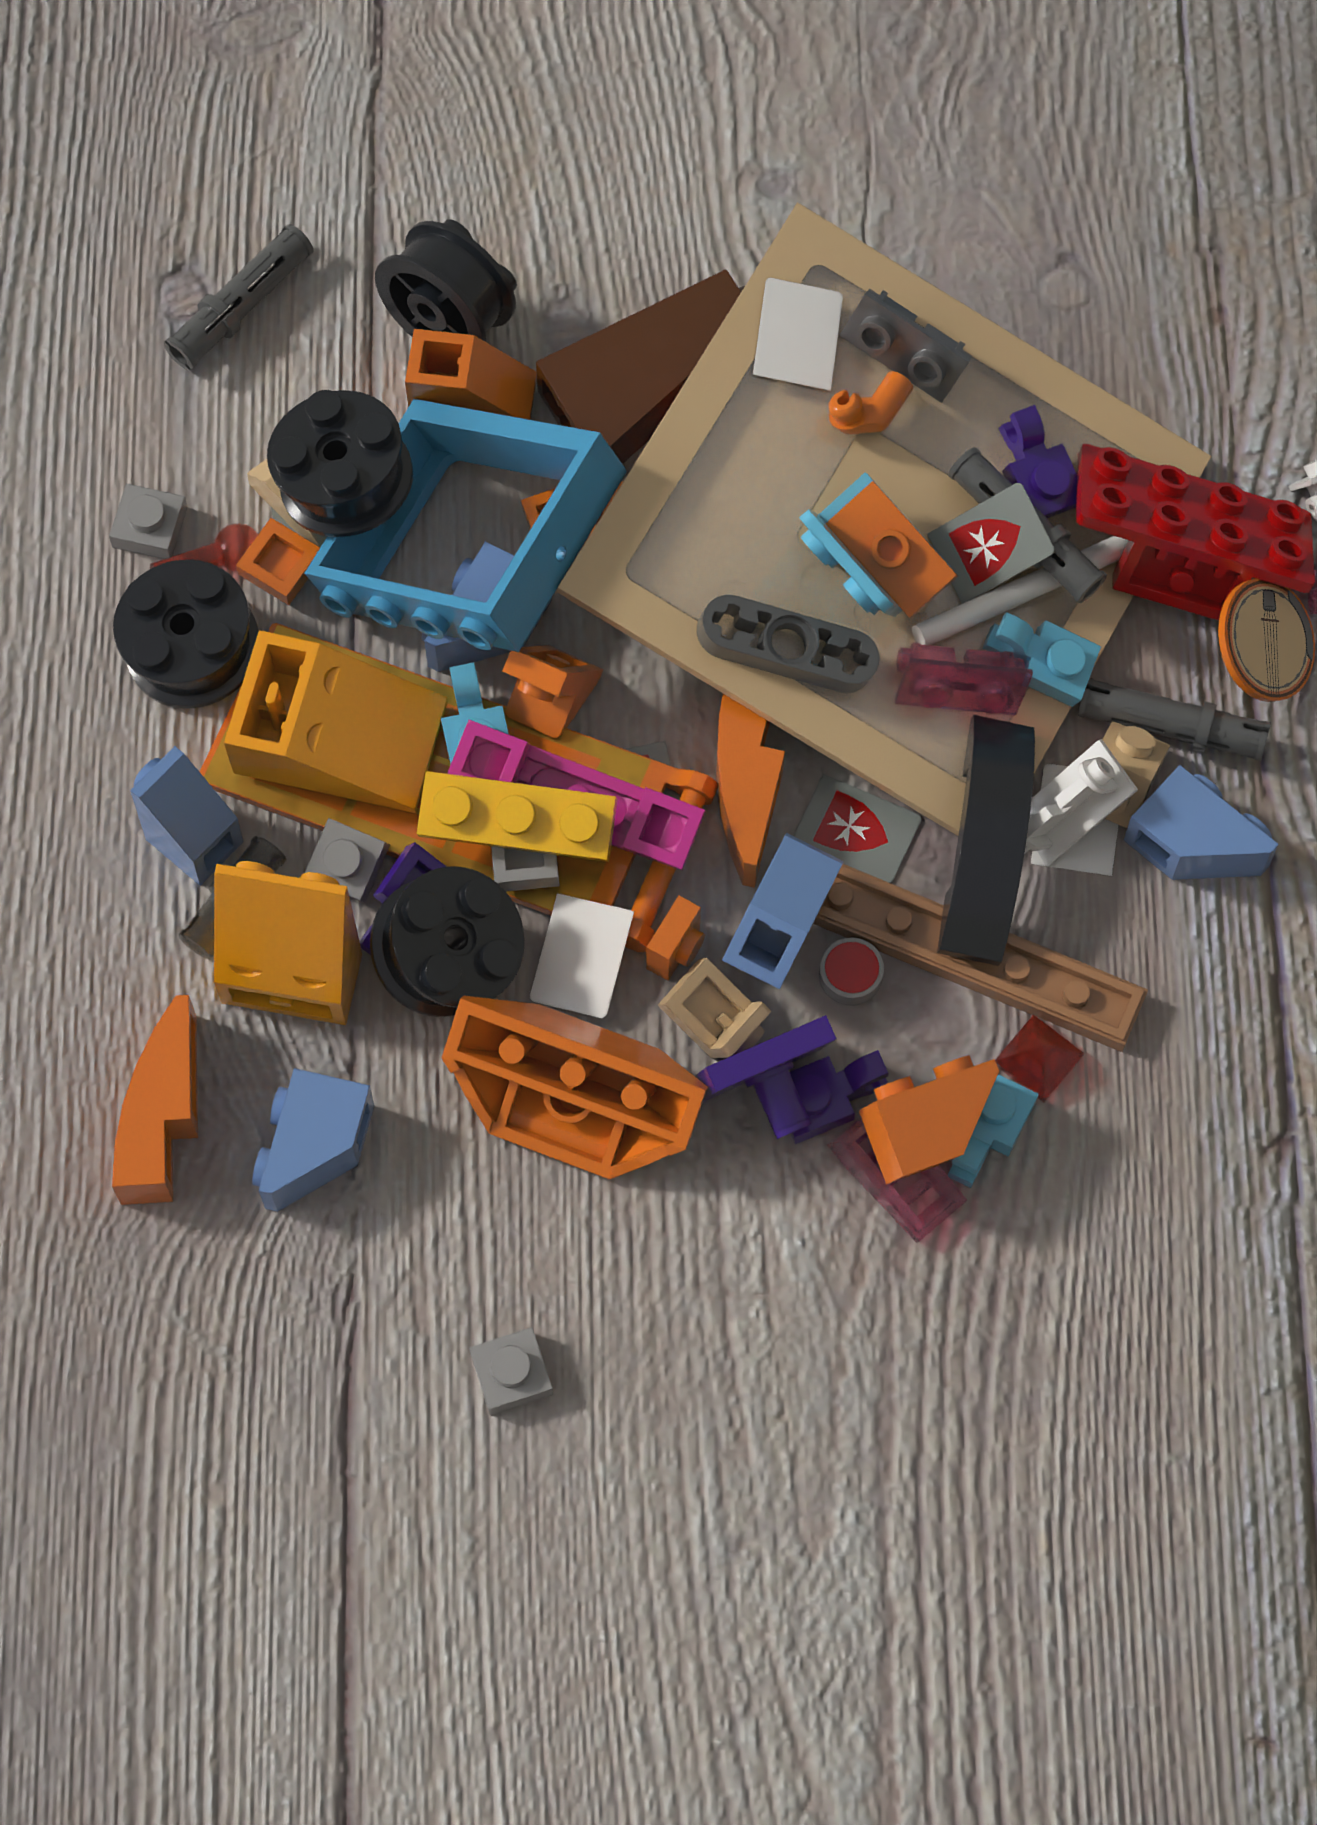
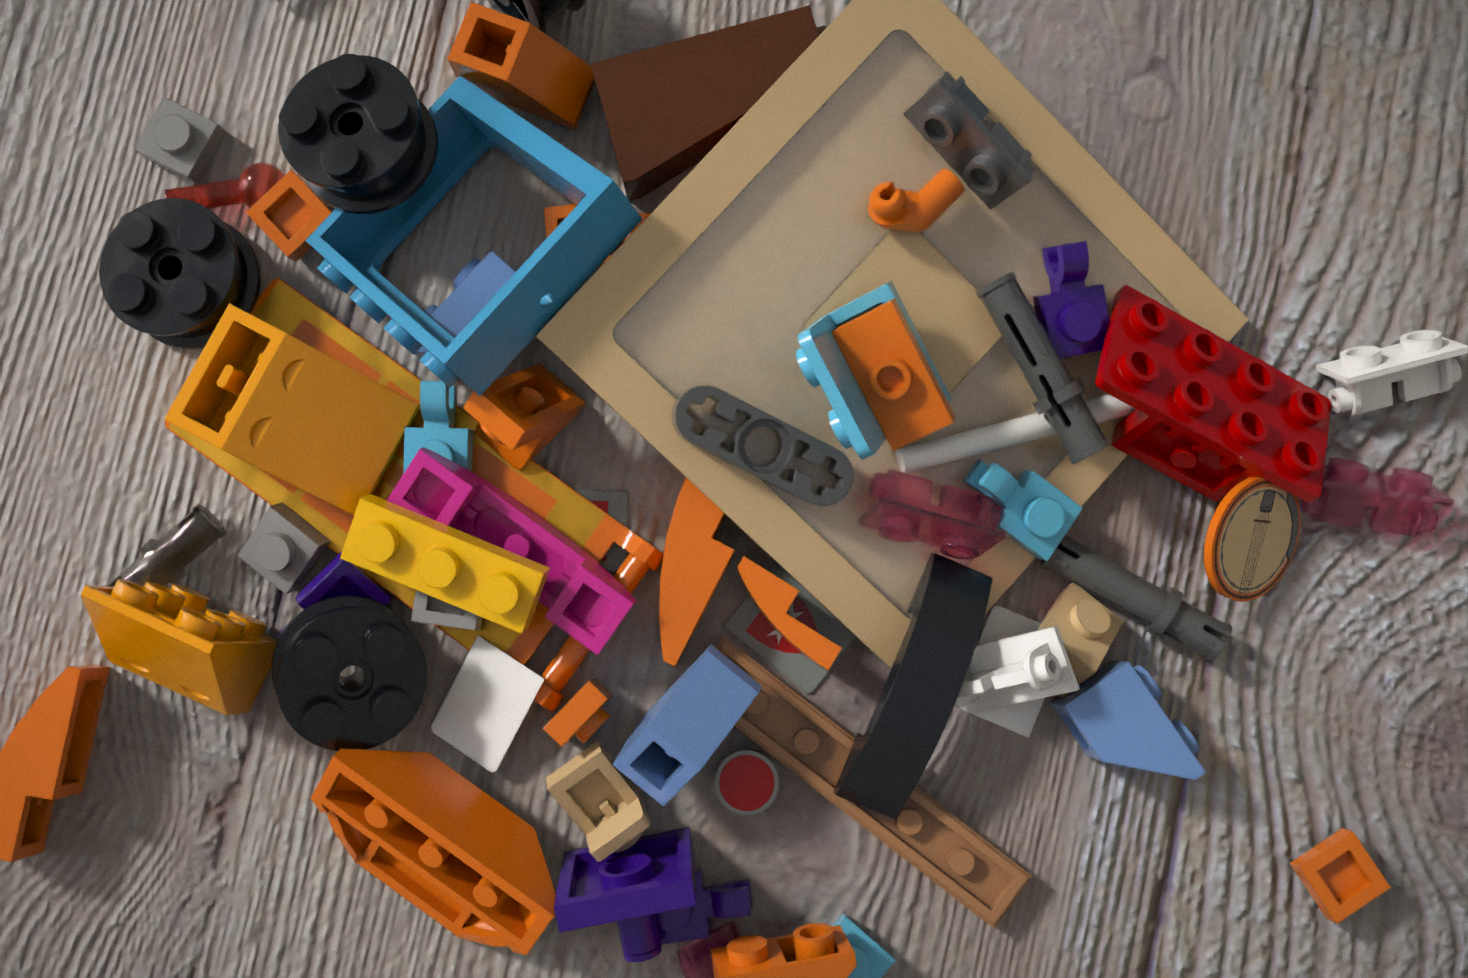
camera: 15 degrees right, 15 degrees up
medium blue slope [130,746,244,886] -> none
medium blue slope [252,1068,375,1212] -> none
white sticker [753,278,843,391] -> none
light grey sticker [927,483,1054,604] -> none
clear red slope [995,1014,1084,1103] -> none
none -> orange slope [737,556,842,670]

